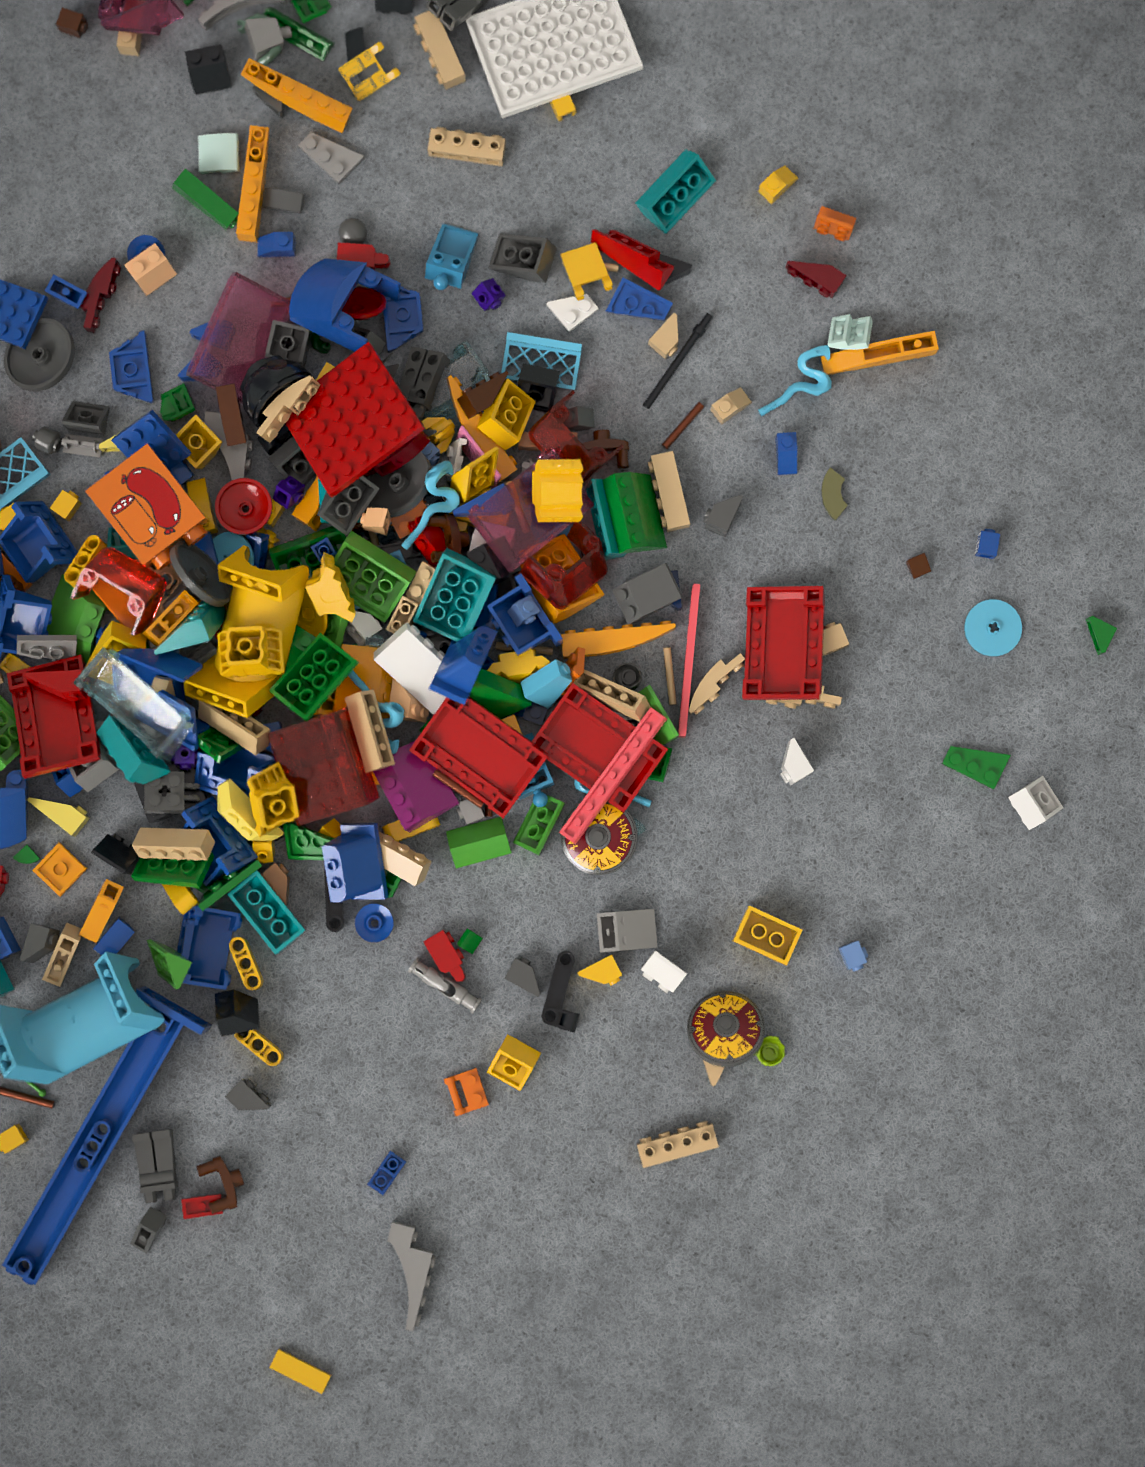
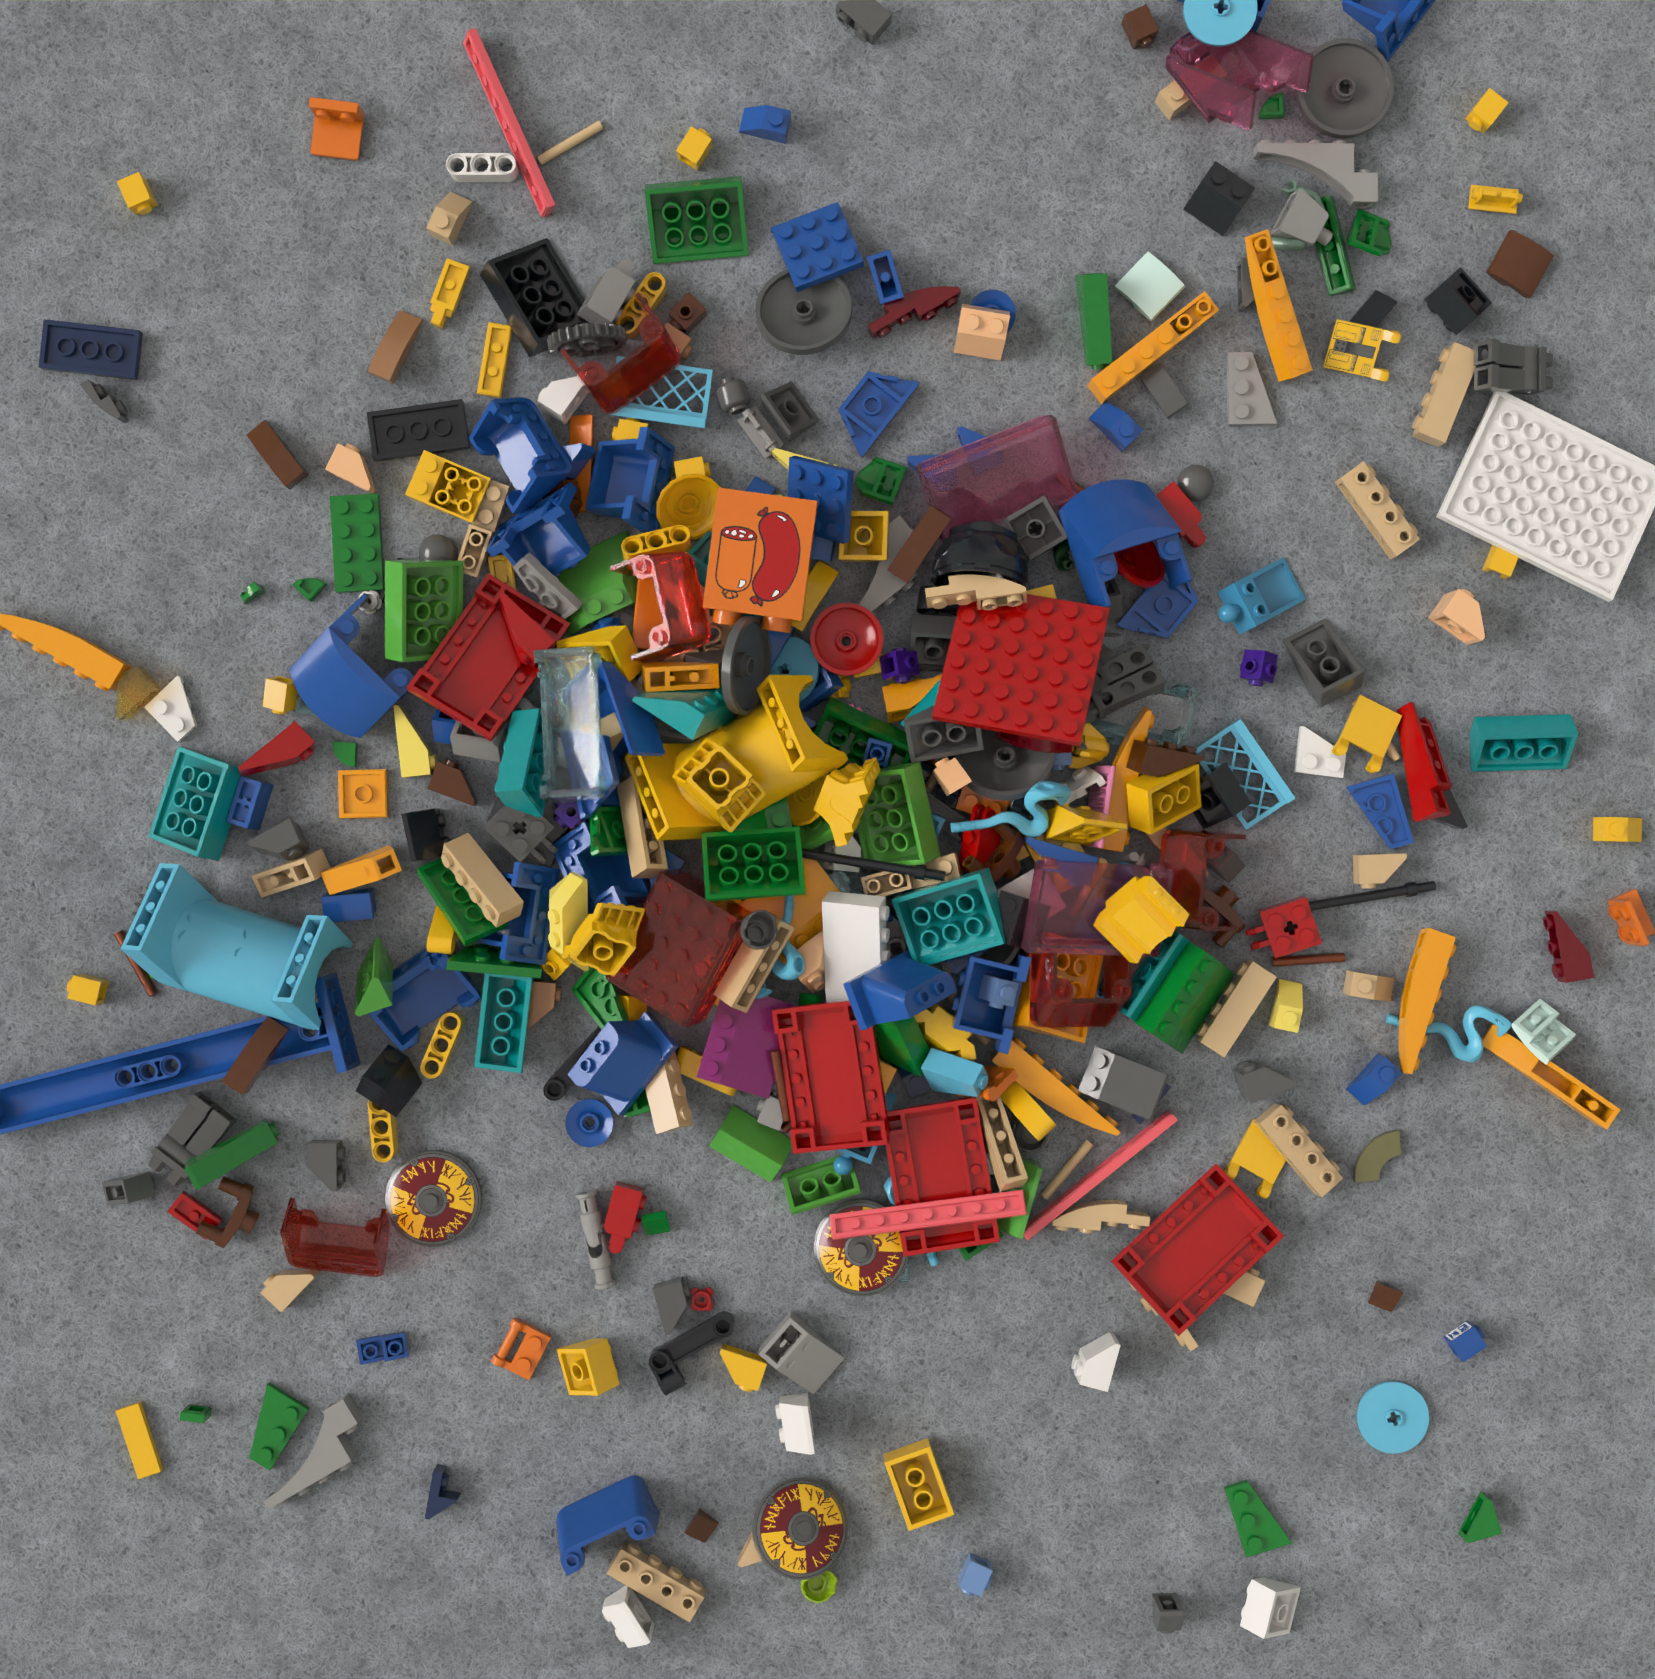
camera: 40 degrees right, 5 degrees up
none -> green tile [180,1404,212,1423]
none -> green slope [184,1119,280,1190]
none -> reddish brown slope [222,1016,290,1095]
none -> green wing [249,1382,310,1471]
none -> tan slope [260,1269,320,1313]
none -> clear red windscreen [280,1198,390,1277]
none -> dish [385,1150,482,1247]
none -> dark blue slope [425,1464,461,1519]
none -> reddish brown slope [427,759,478,806]
none -> blue windscreen [556,1475,660,1576]
none -> white slope [602,1586,655,1648]
none -> yellow hat [656,474,721,540]
none -> reddish brown slope [685,1509,719,1543]
none -> red plate [690,1287,714,1311]
none -> dark grey hair [740,910,778,950]
none -> black bar [802,848,946,881]
none -> yellow beam [1000,1081,1056,1141]
none -> dark grey slope [1152,1593,1184,1634]
none -> yellow flag [1224,1119,1286,1199]
none -> red hinge [1245,895,1322,958]
none -> tan brick [1254,1103,1343,1197]
none -> light yellow slope [1268,979,1303,1033]
none -> light orange slope [1398,927,1456,1075]
none -> light nougat slope [1428,589,1485,645]

